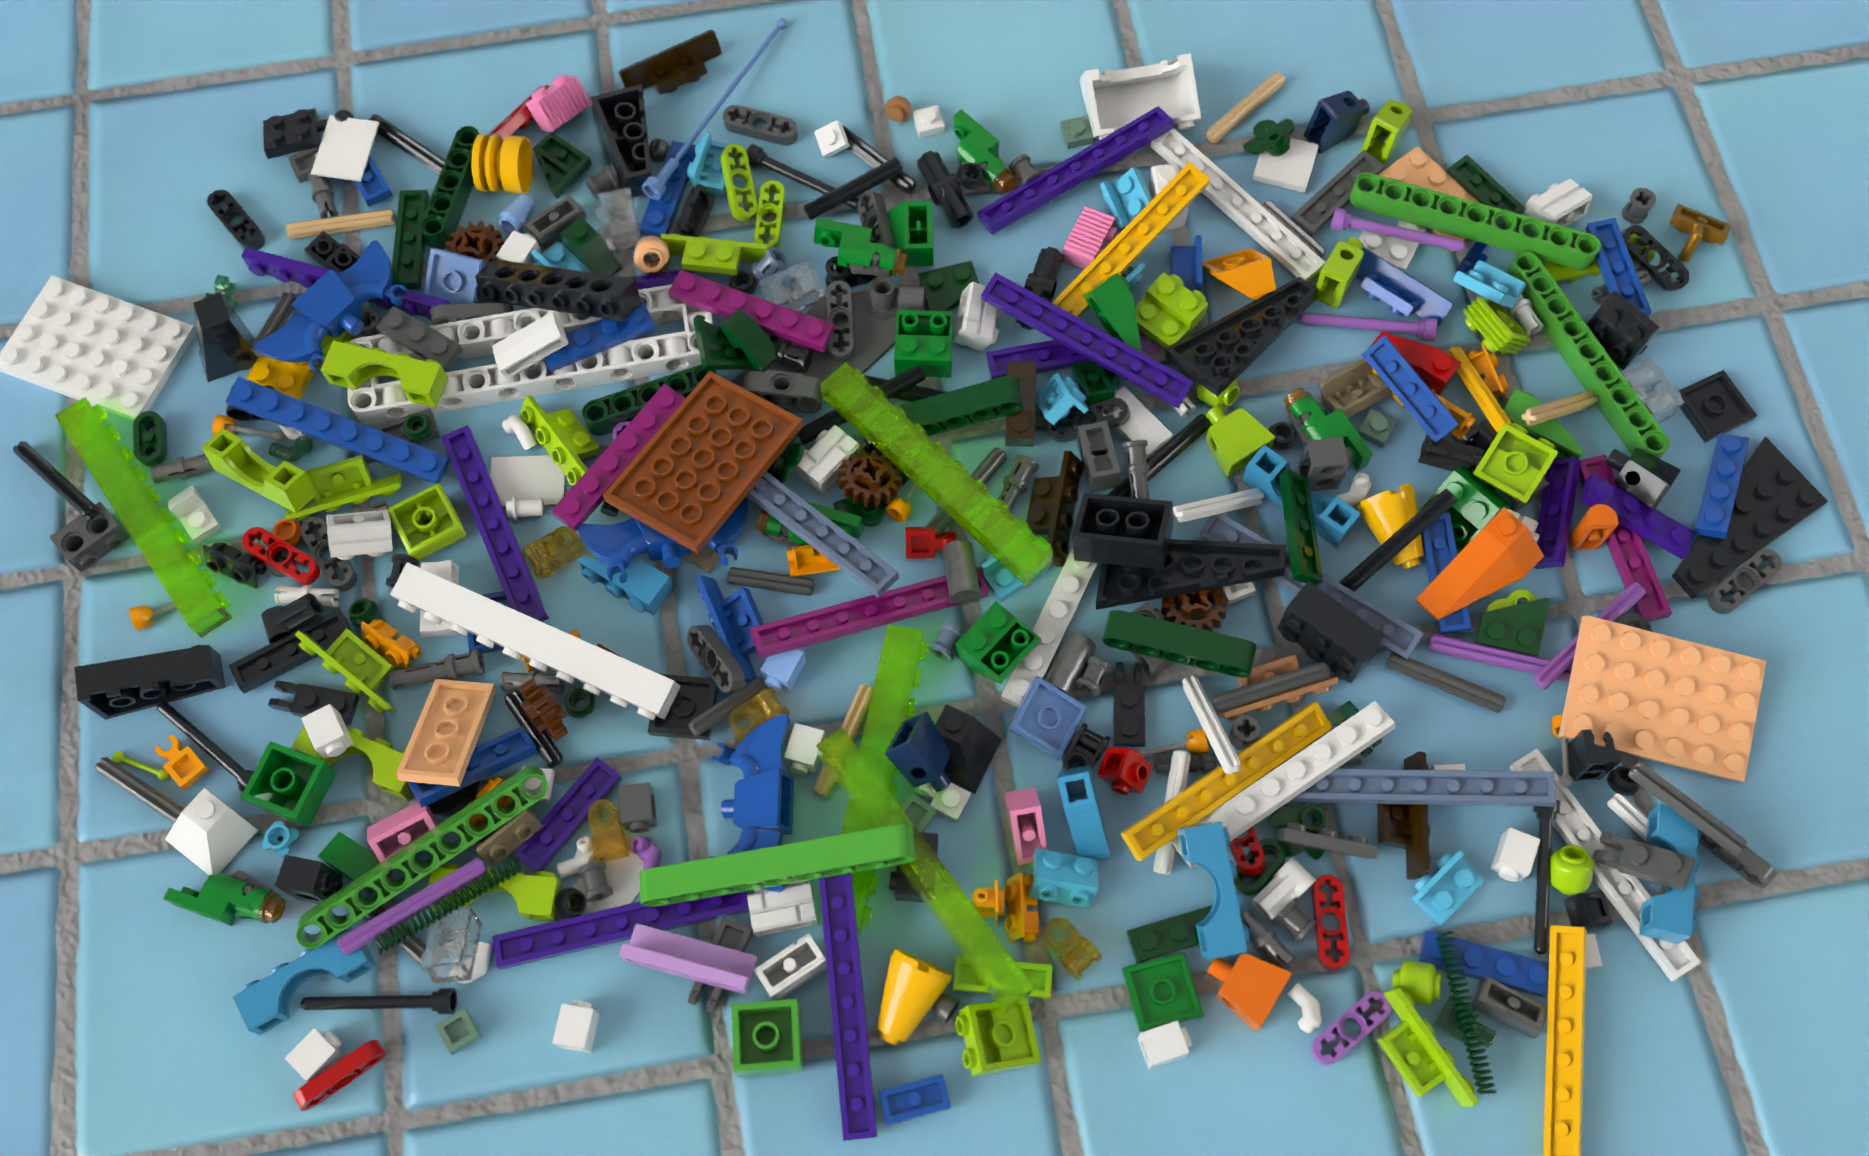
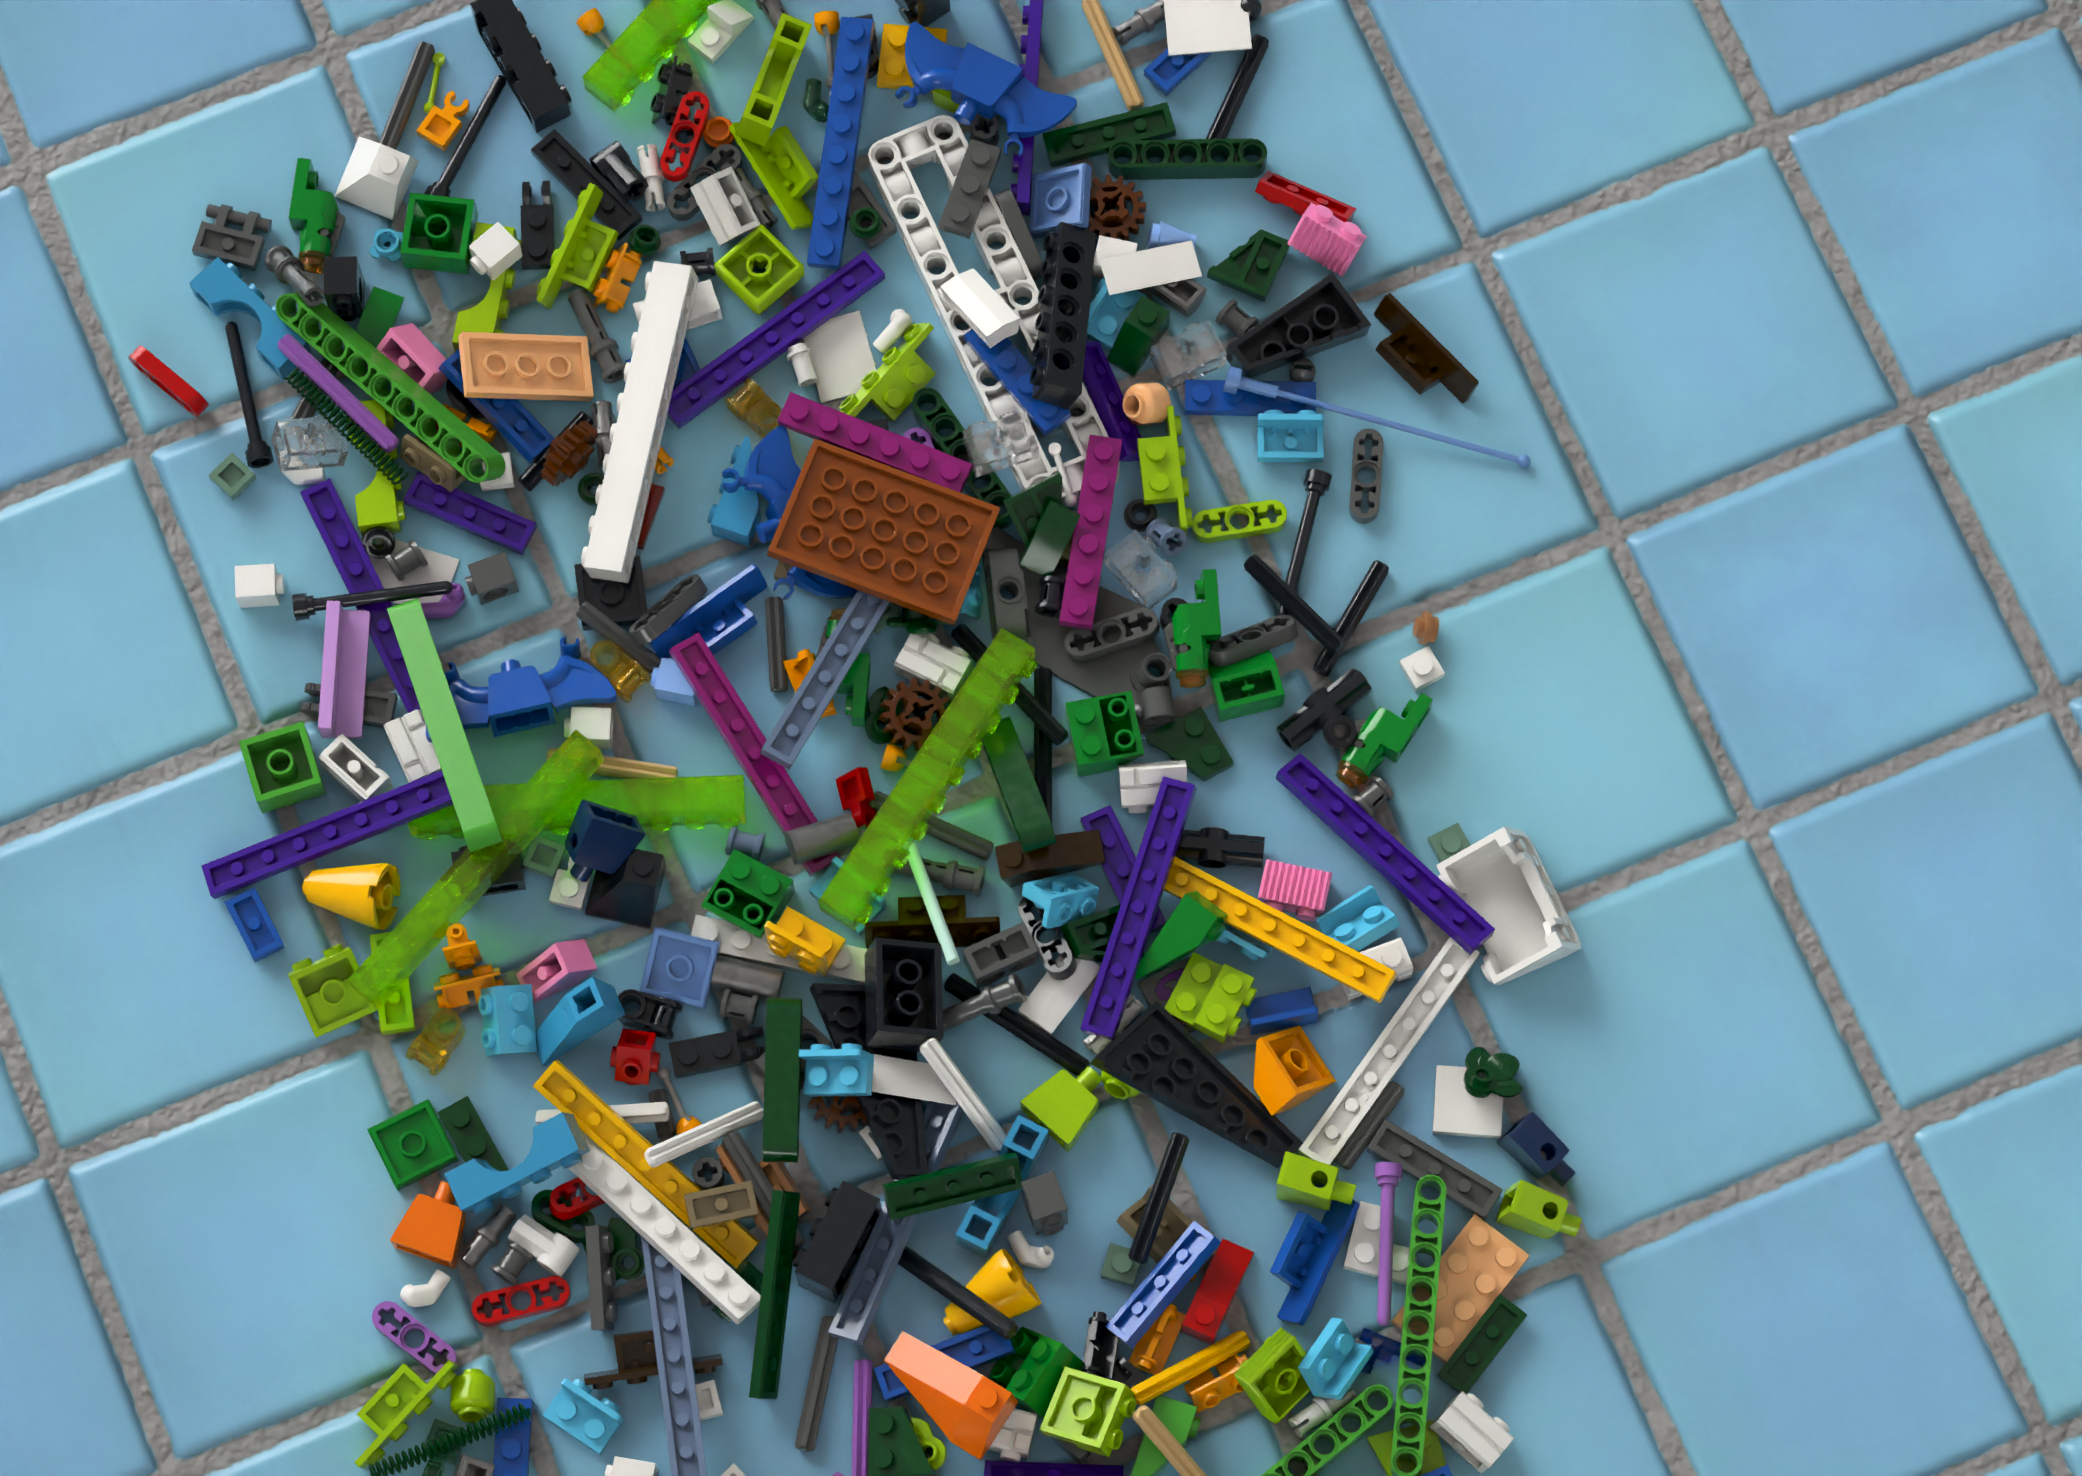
camera: 75 degrees right, 5 degrees up
dark grey axle [251,292,297,357] -> none
white brick [284,1028,346,1082] -> none
black slope [304,231,360,272] -> none
lime arch [321,341,448,408] -> none
yellow wheel [471,134,534,194] -> none
white arm [557,836,597,878] -> none
clear yellow piece [588,799,630,862] -> none
black hinge [672,184,716,237] -> none
lime beam [720,143,758,222] -> none
white plate [814,120,850,158] -> none
dark grey hinge [932,994,960,1023] -> none
white brick [1138,1020,1192,1069] -> none
tan axle [1206,72,1285,144] -> none
black plate [1268,422,1296,450] -> none
green plate [1284,388,1373,471] -> none
medium lavender piece [1298,312,1437,341] -> none
none -> dark grey plate [192,204,272,271]
none -> dark grey pin [264,245,324,307]
none -> black piece [292,581,453,621]
none -> dark tan plate [684,1180,759,1230]
none -> dark green tile [749,1190,801,1399]
none -> yellow bracket [764,906,846,976]
none -> medium azure bracket [798,1043,874,1097]
none -> white sticker [872,1054,959,1105]
none -> bar [904,843,960,965]
none -> clear brick [963,411,1039,477]
none -> white hinge [1048,443,1078,507]
none -> white sticker [1099,240,1202,295]
none -> black axle [1128,1132,1189,1264]

